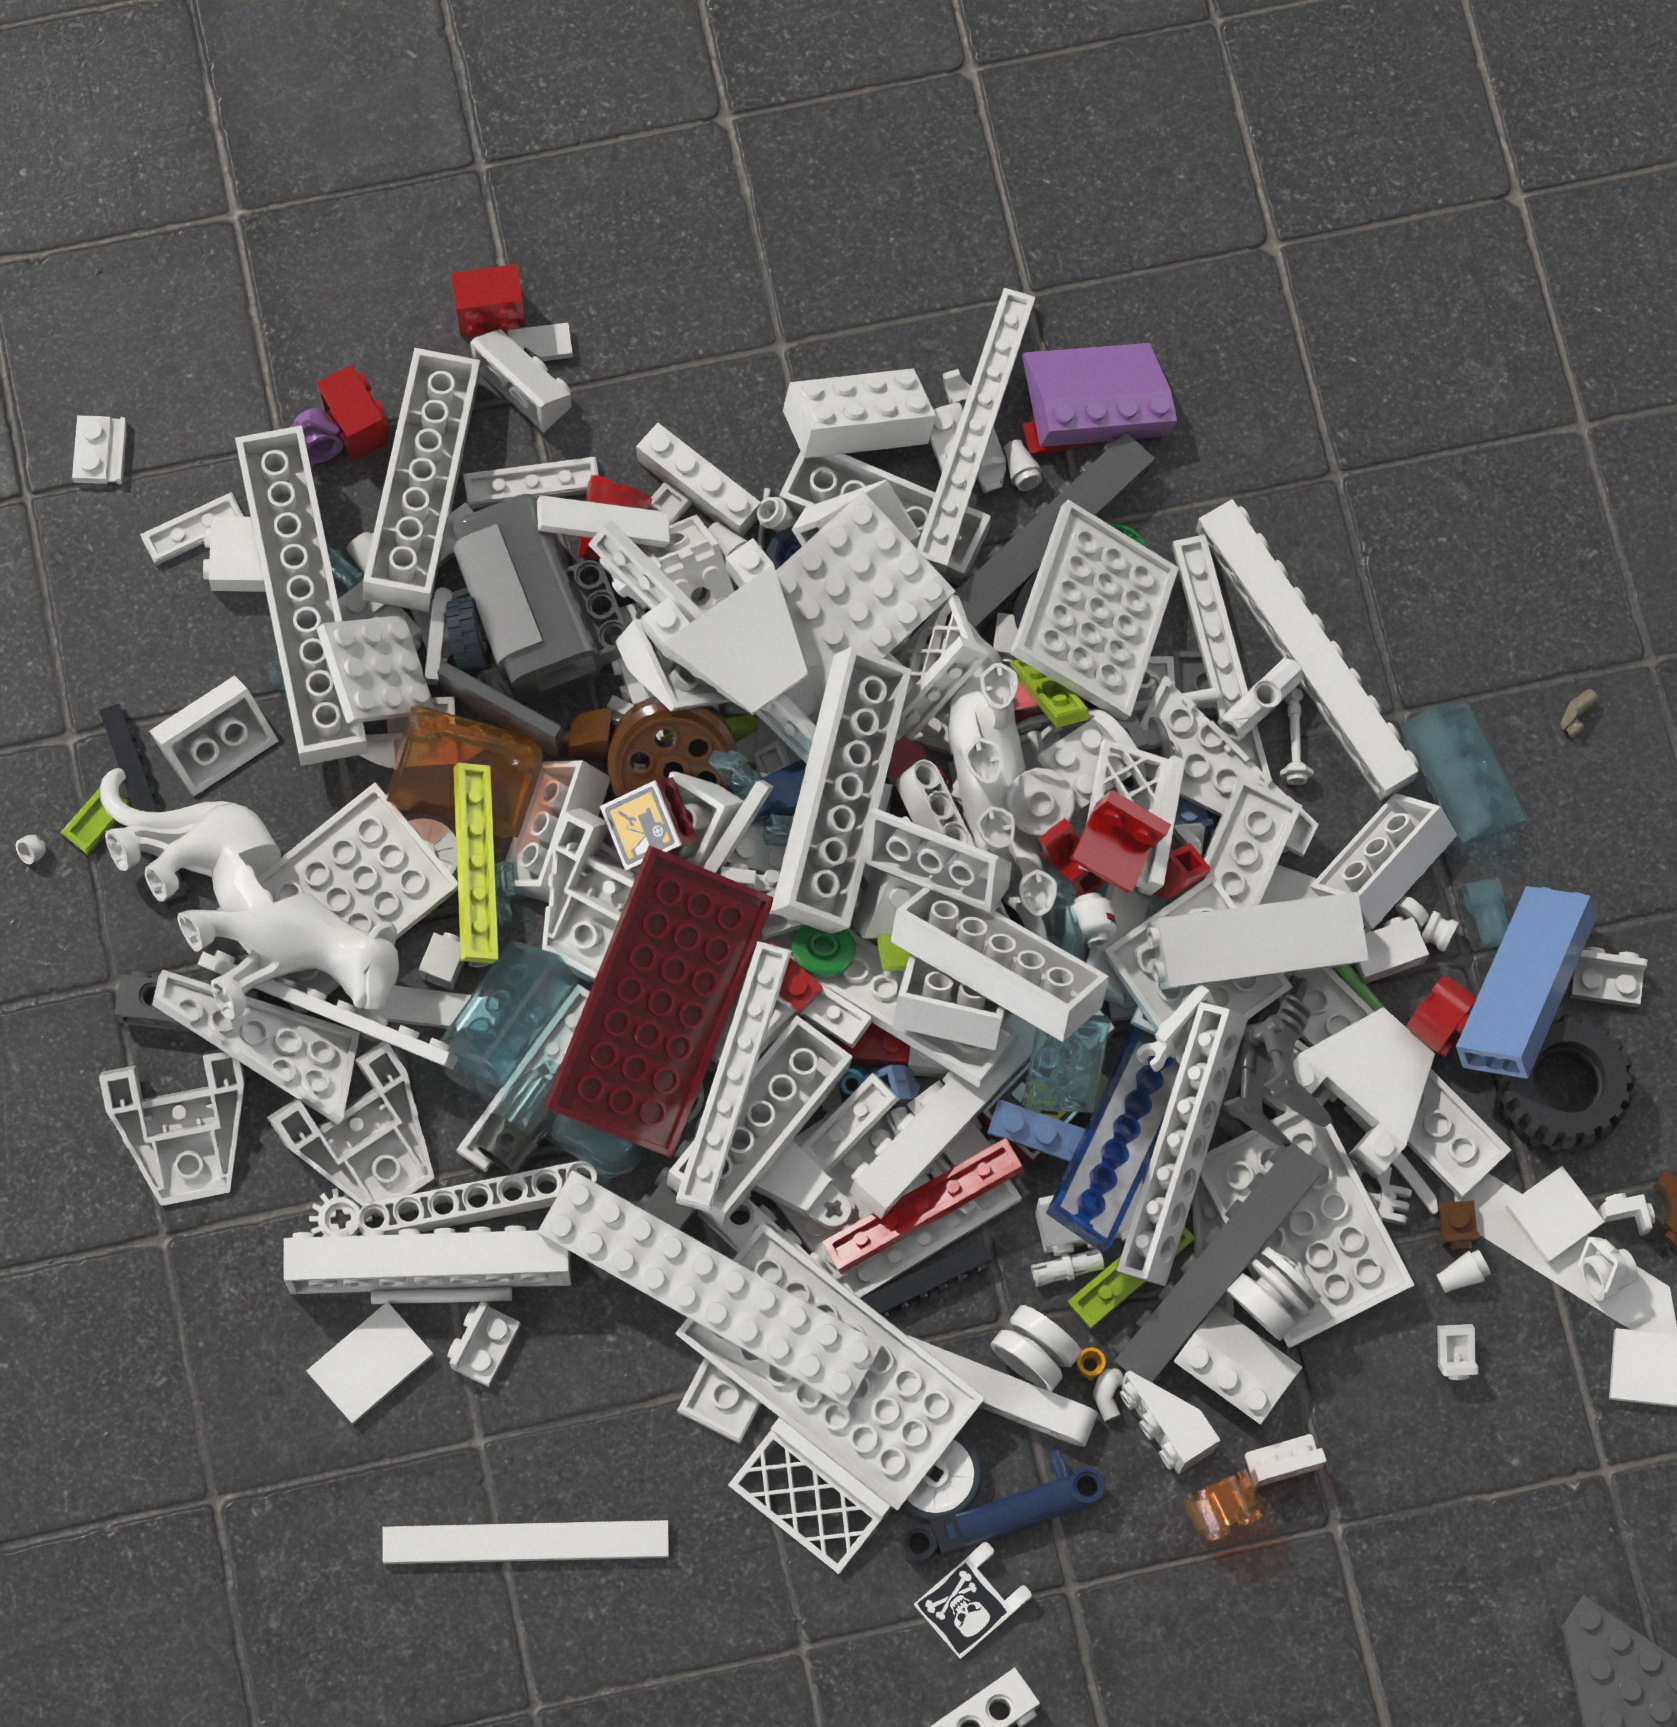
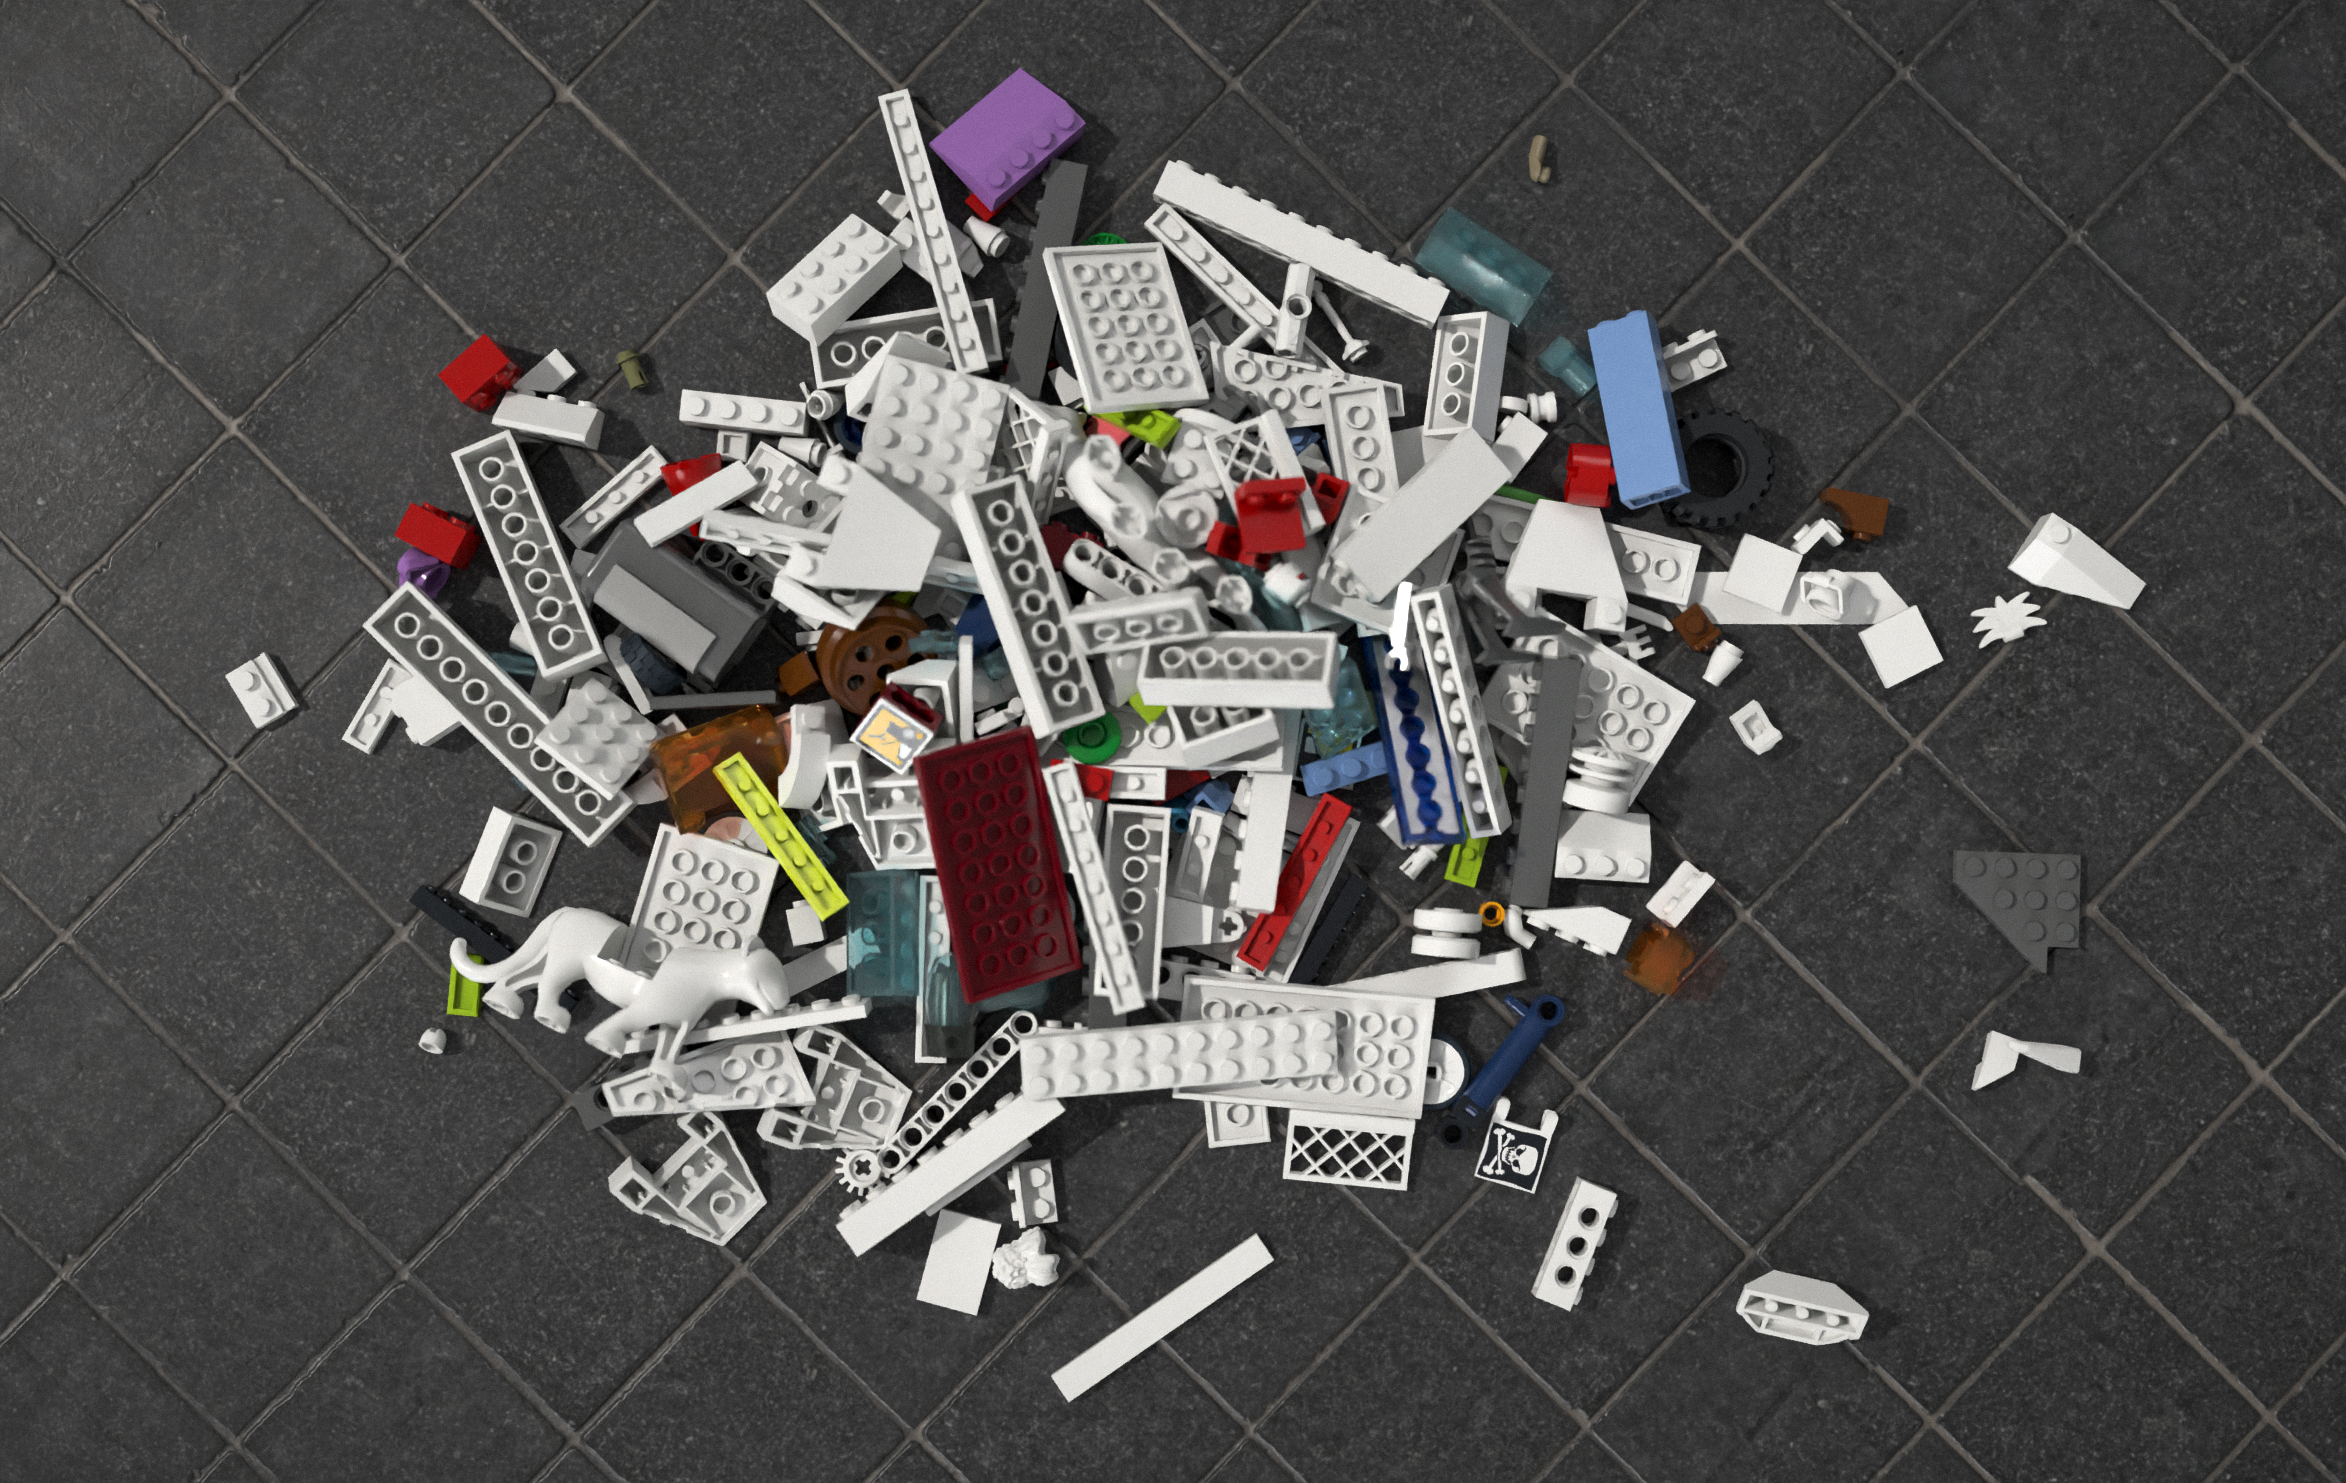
camera: 35 degrees left, 15 degrees up
none -> olive pin [616,349,649,390]
none -> white arch [778,704,831,809]
none -> white hair [992,1227,1060,1289]

